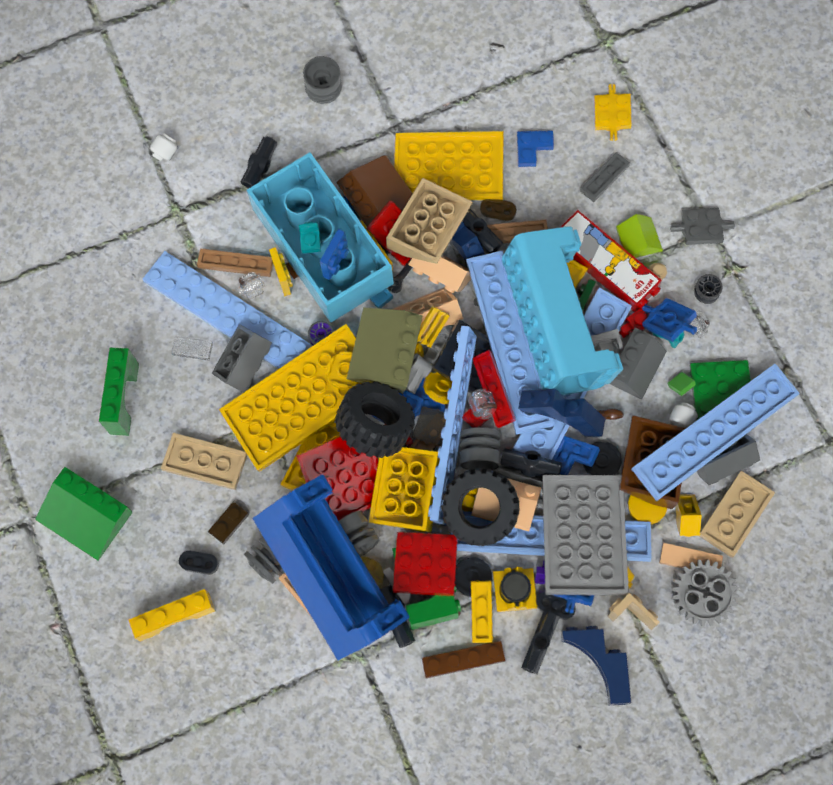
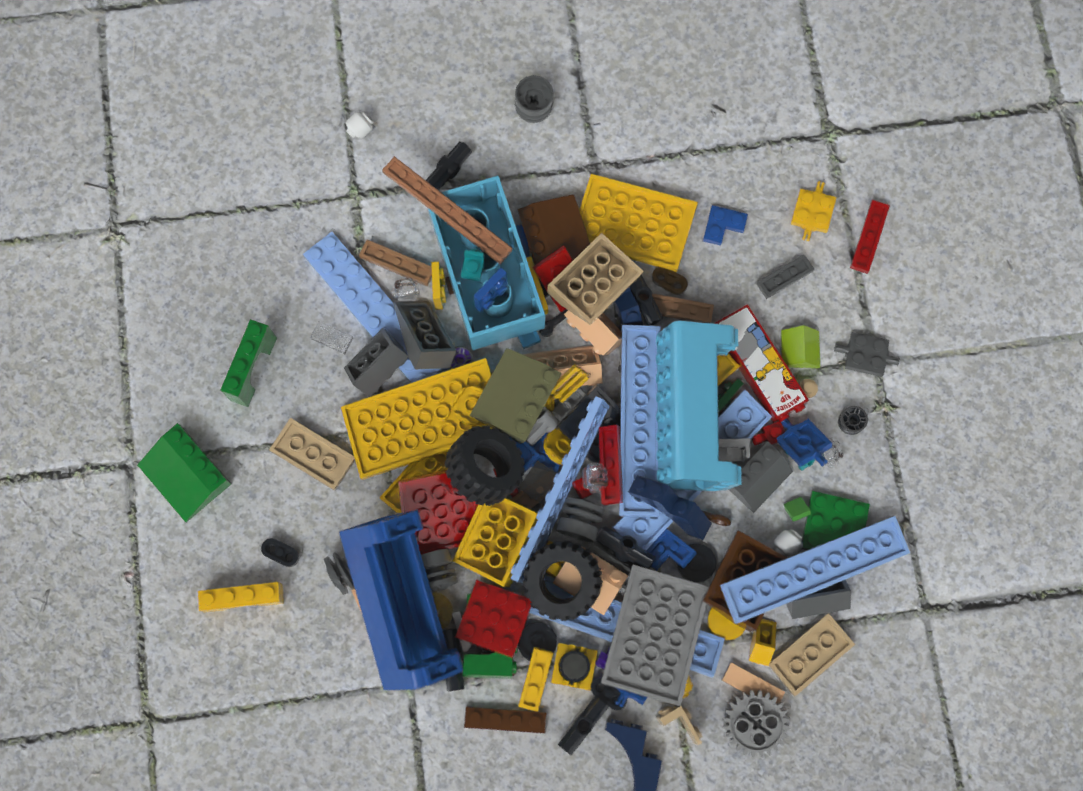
camera: 10 degrees right, 5 degrees up
dark brown plate [208,501,249,545] -> none
none -> nougat tile [382,156,513,265]
none -> dark grey slope [394,301,456,370]
none -> red plate [850,200,890,274]

